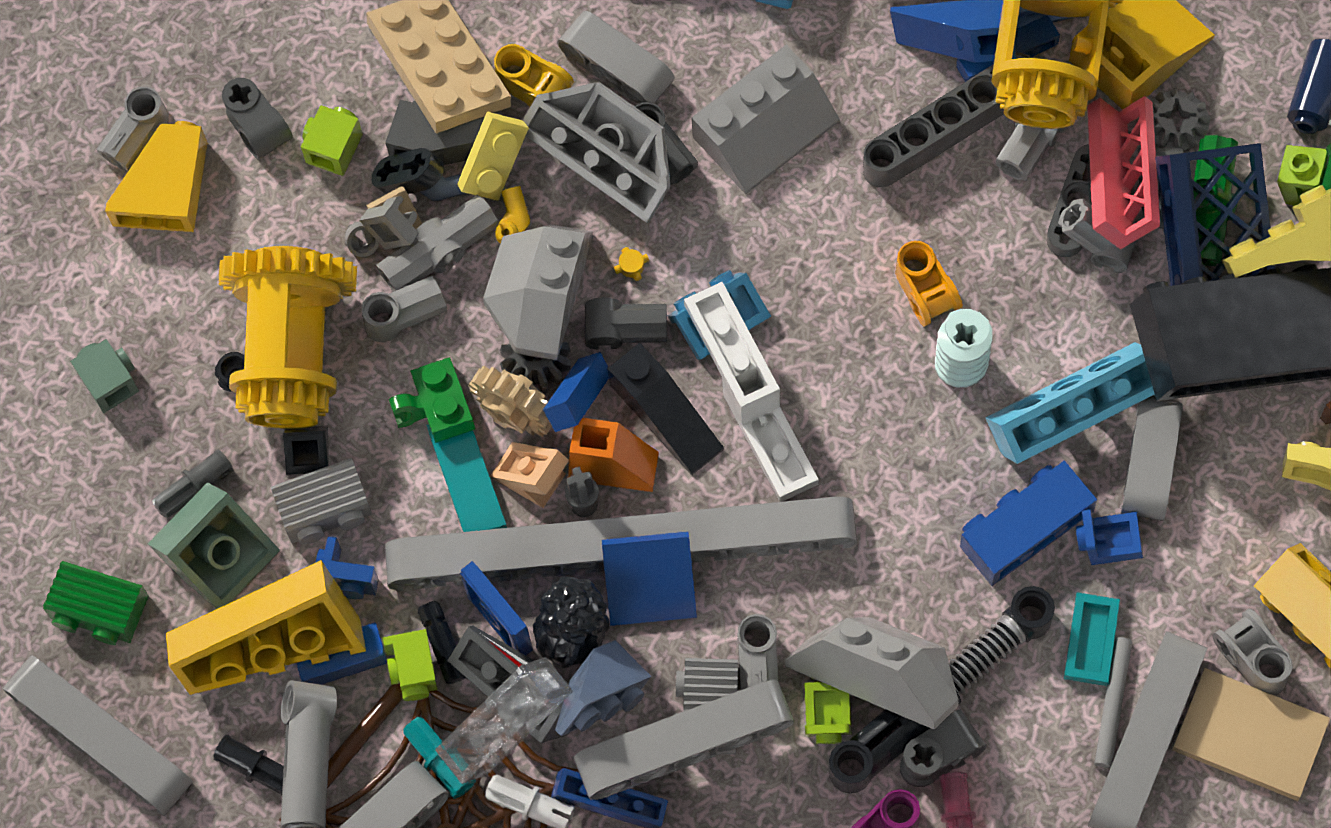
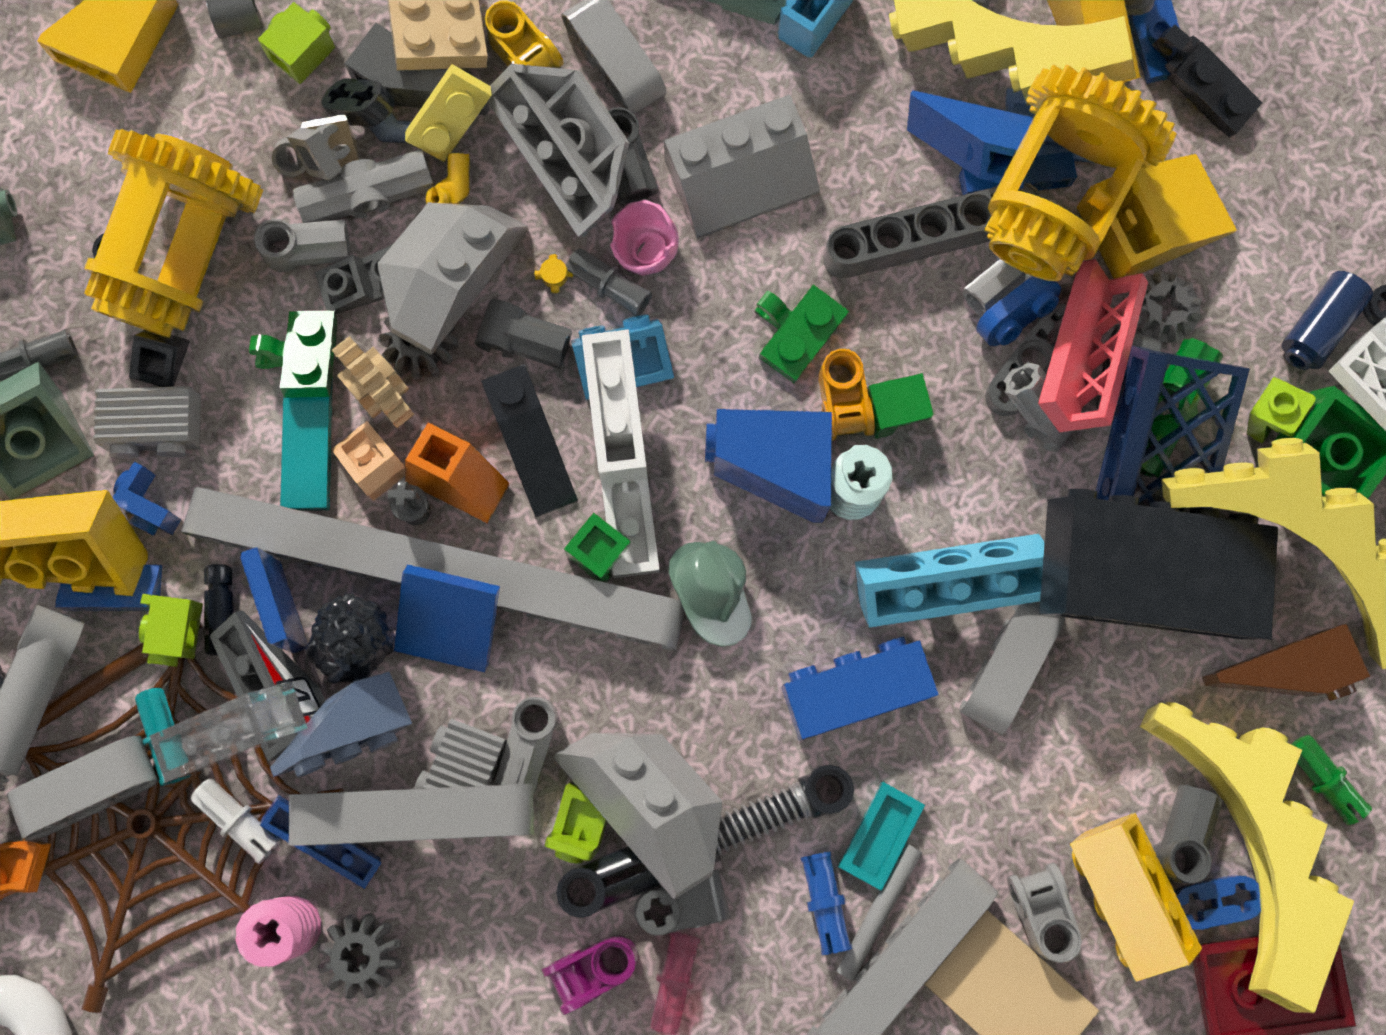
camera: 10 degrees right, 10 degrees up
blue piece [543,352,609,432] -> none
blue bracket [1076,509,1143,565] -> none
none -> dark grey slope [315,244,393,314]
none -> green panel [564,512,631,583]
none -> dark grey axle [566,248,652,316]
none -> bright pink hair [610,200,679,276]
none -> sand green piece [669,540,752,647]
none -> blue slope [705,409,832,523]
none -> green plate [754,284,849,384]
none -> blue pin [800,851,853,955]
none -> green panel [867,373,934,439]
none -> blue plate [976,276,1061,346]

